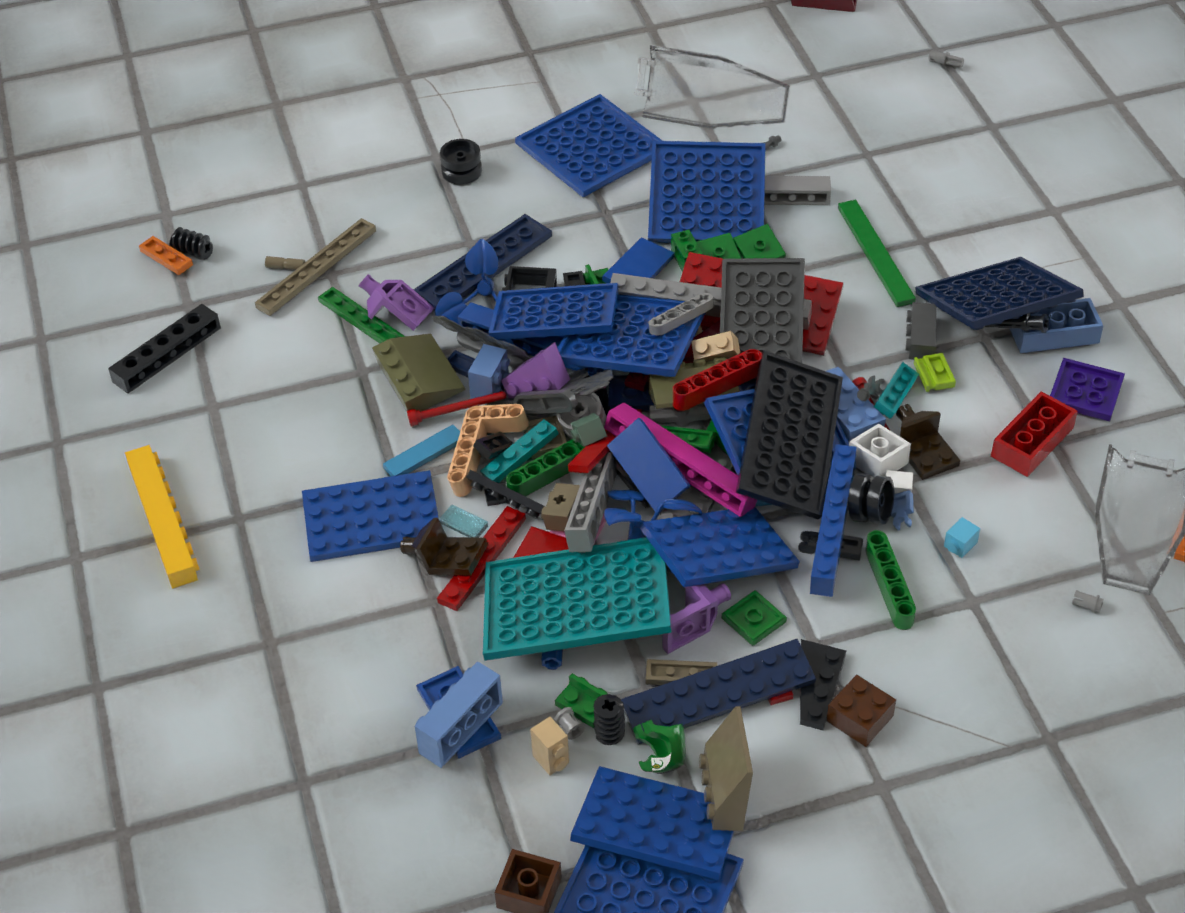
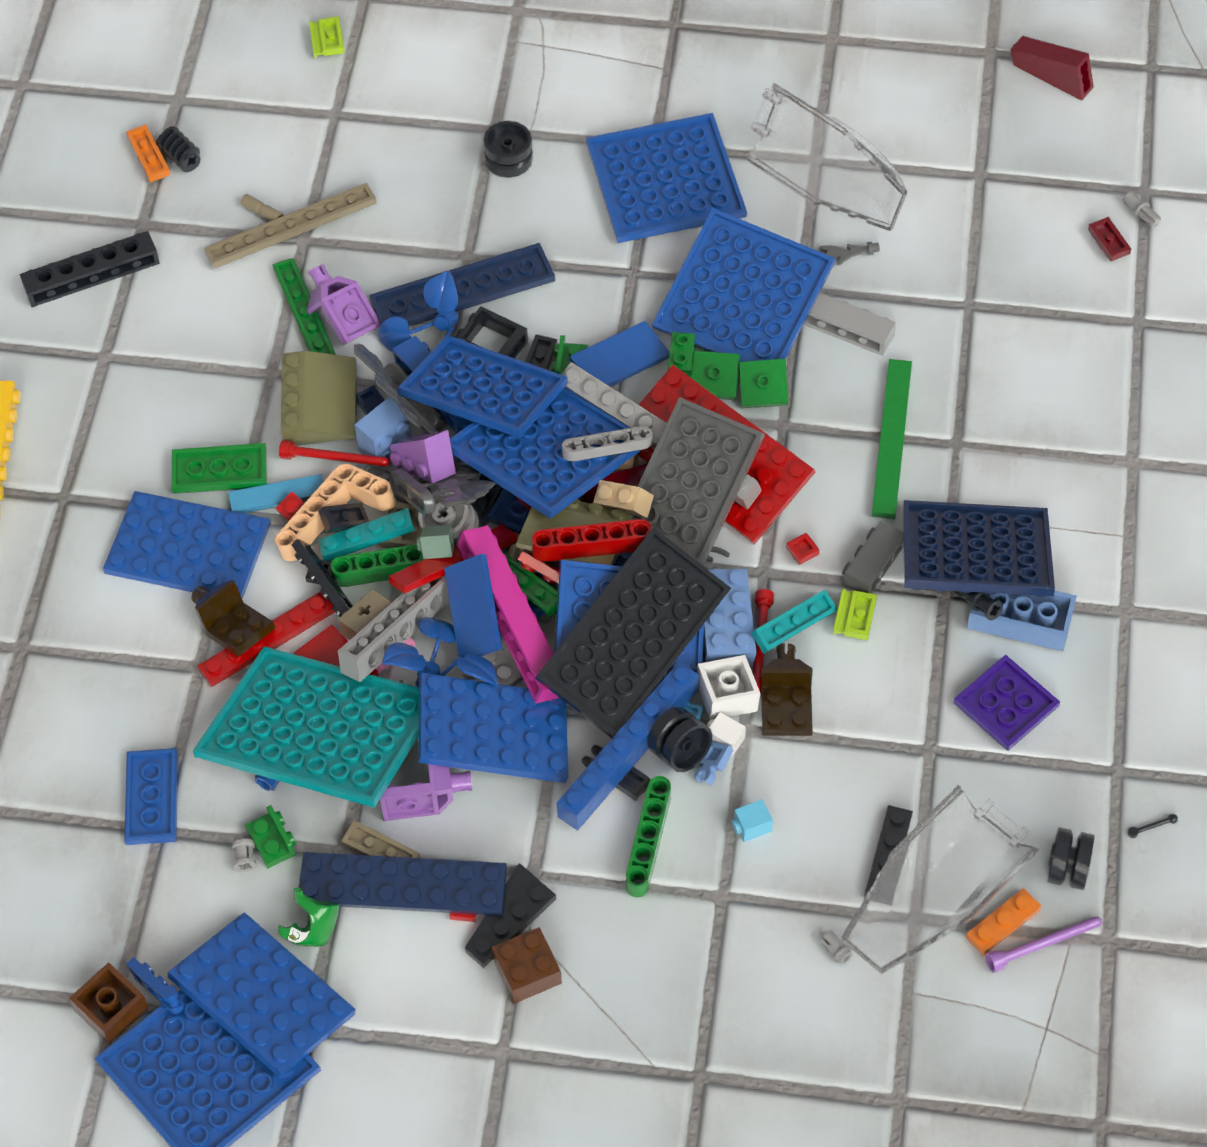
camera: 25 degrees right, 10 degrees up
medium blue brick [414,661,503,768] -> none
clear light blue tile [439,505,488,538] -> none
tan brick [530,717,569,775] -> none
black piece [593,694,625,745] -> none
dark tan slope [699,706,753,831] -> none
green tile [721,590,787,646] -> none
dark grey piece [857,375,885,401] -> none
red brick [991,391,1078,477] -> none
none -> blue plate [126,957,184,1014]
none -> green plate [171,443,267,494]
none -> red plate [276,491,304,522]
none -> lime plate [309,16,345,58]
none -> plate [517,549,559,585]
none -> red plate [786,532,820,565]
none -> black plate [864,805,913,905]
none -> dark red plate [1088,217,1131,262]

